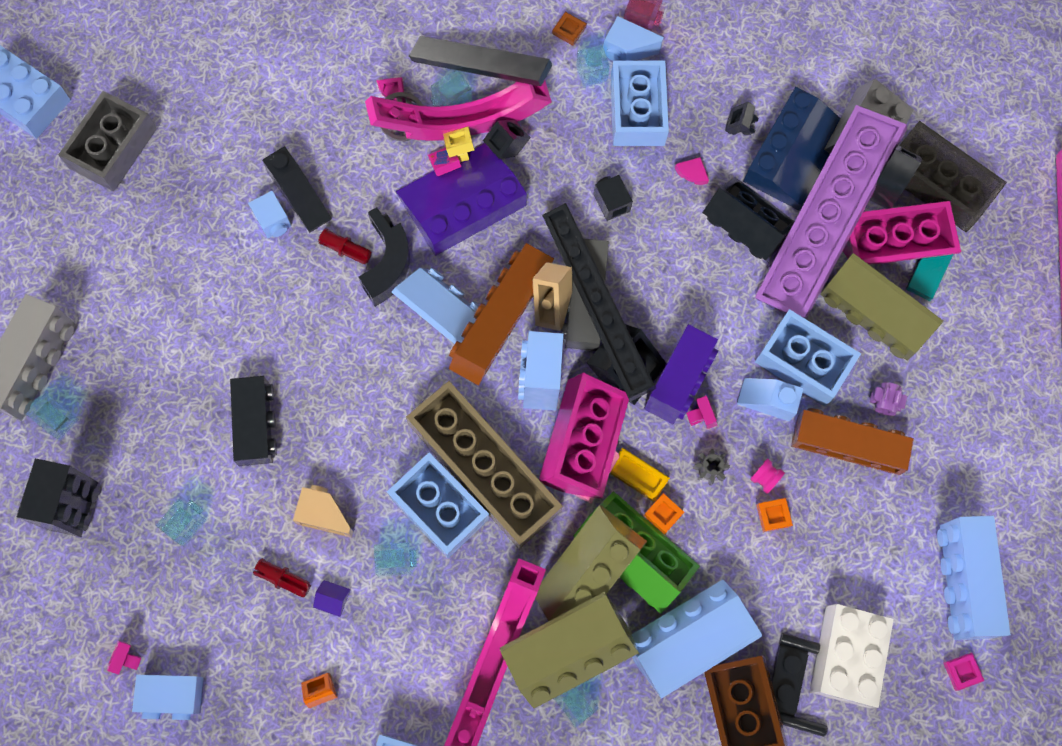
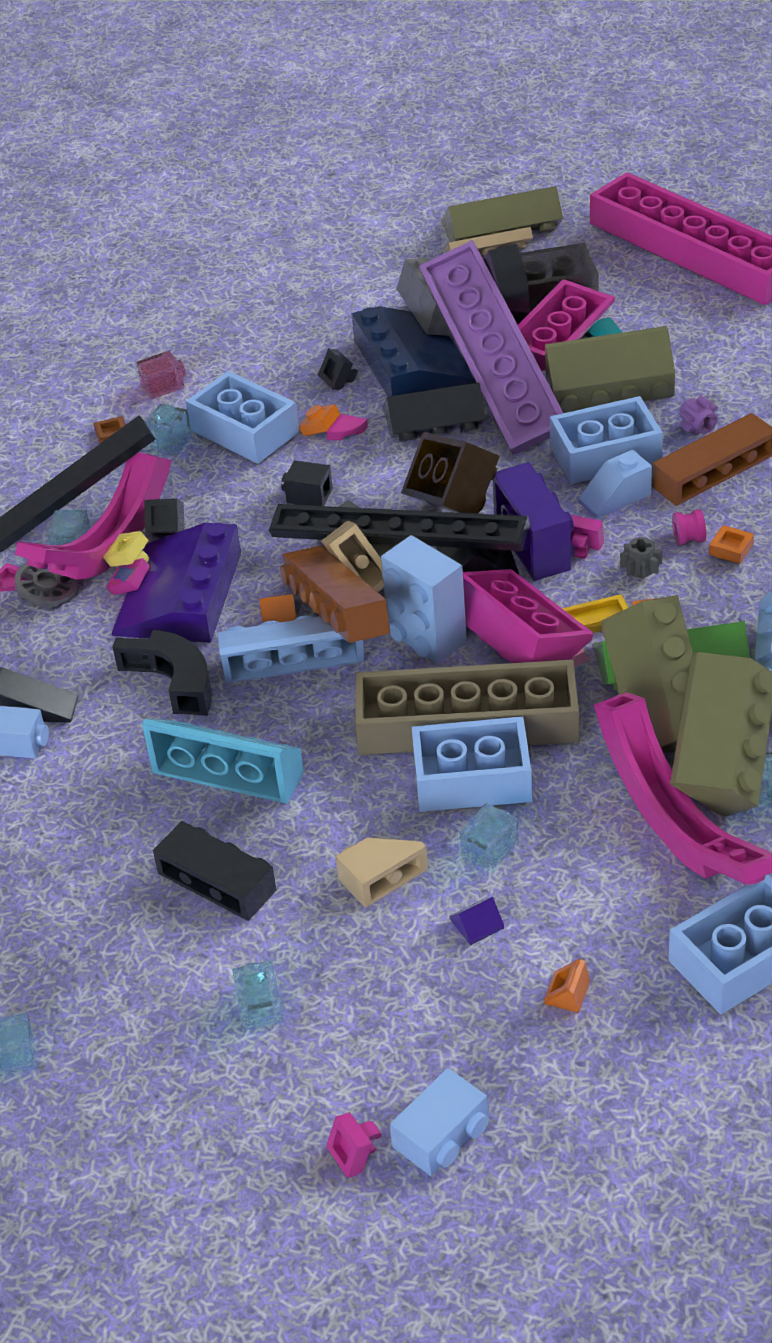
camera: 40 degrees left, 30 degrees down
black brick [16,458,99,537] -> none
dark red axle [253,558,311,597] -> none
dark red axle [318,228,372,264] -> none
light blue slope [602,16,664,61] -> none
none -> medium azure slope [142,719,304,804]
none -> orange slope [259,594,296,623]
none -> orange plate [299,404,341,436]
none -> dark brown brick [401,432,500,514]
none -> olive slope [441,186,563,242]
none -> tan plate [445,227,533,257]

